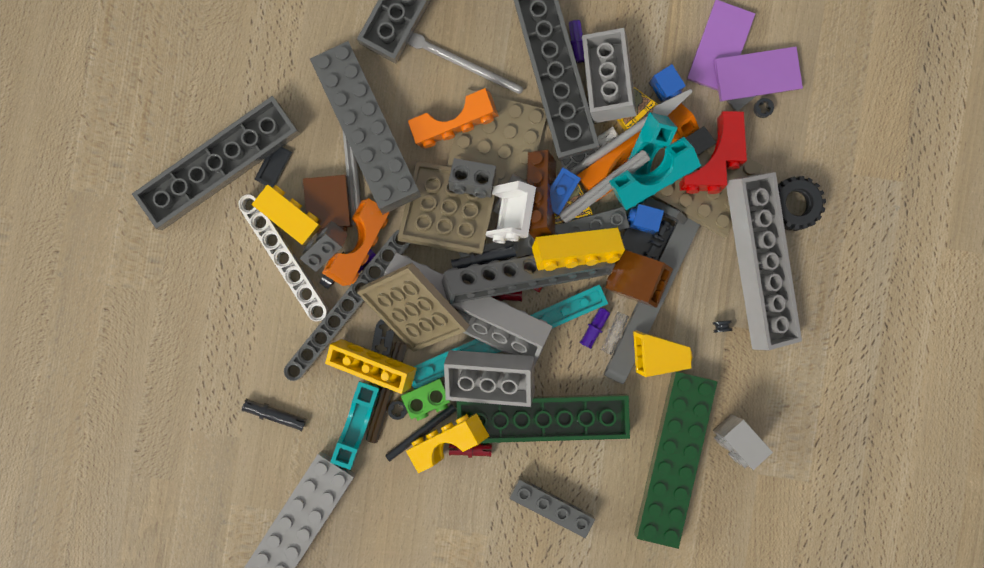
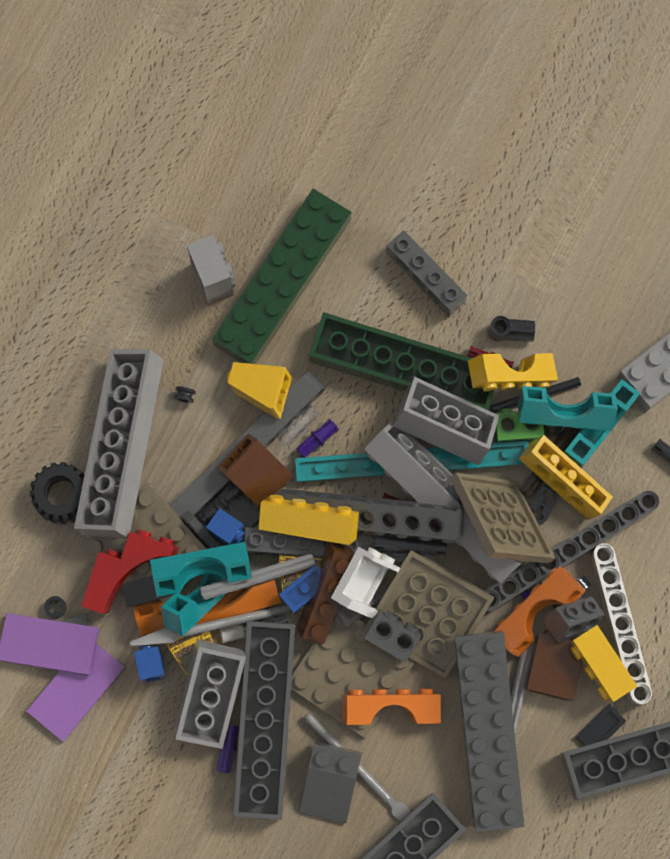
camera: 160 degrees left, 10 degrees down
none -> dark grey slope [299,741,363,823]
none -> black piece [488,316,536,342]
none -> teal arch [518,386,618,431]

